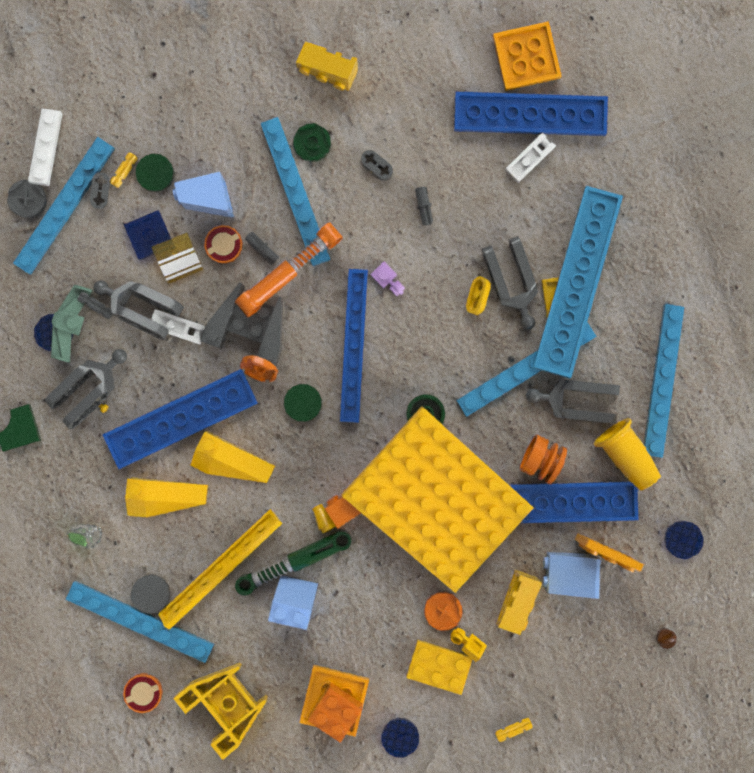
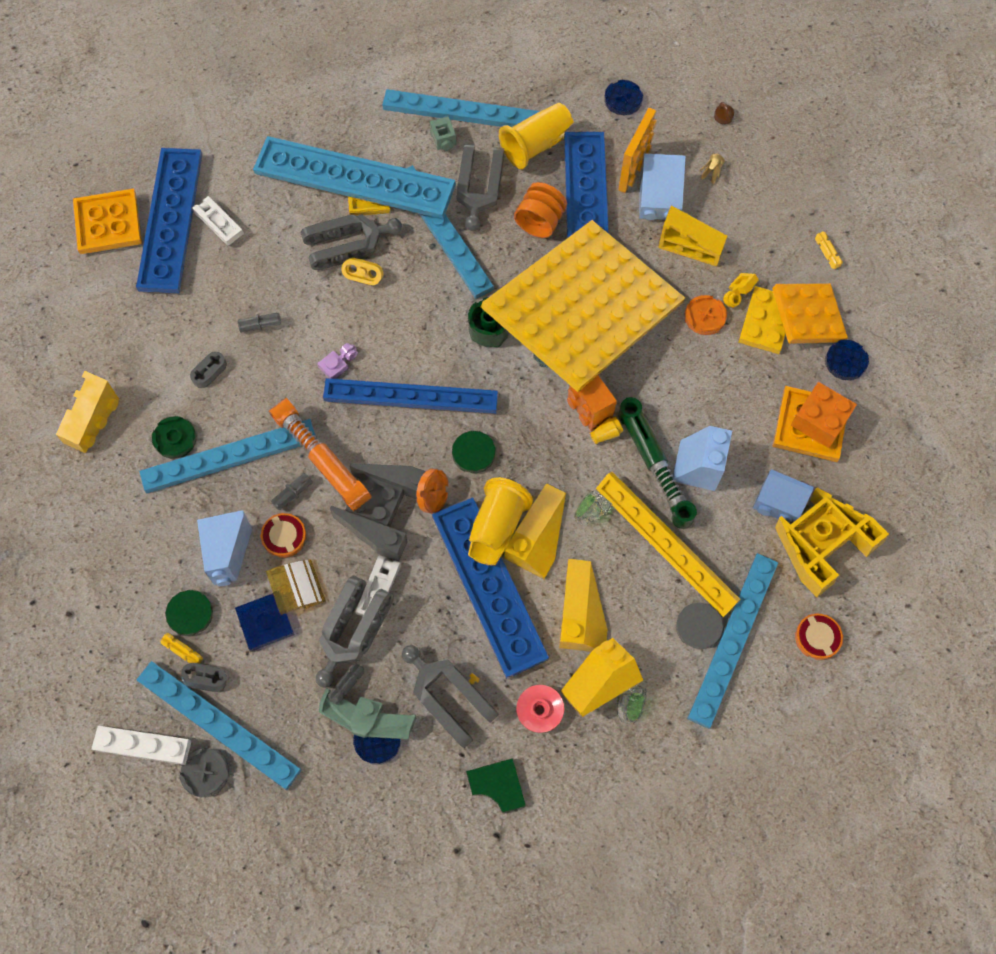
camera: 85 degrees left, 20 degrees down
none -> sand green brick [429,116,456,151]
none -> yellow piece [468,477,533,565]
none -> coral dish [516,685,564,733]
none -> yellow slope [561,638,643,717]
none -> clear rock [574,491,613,525]
none -> pearl gold piece [700,154,725,184]
none -> medium blue slope [753,469,814,525]
none -> light orange plate [772,283,848,344]

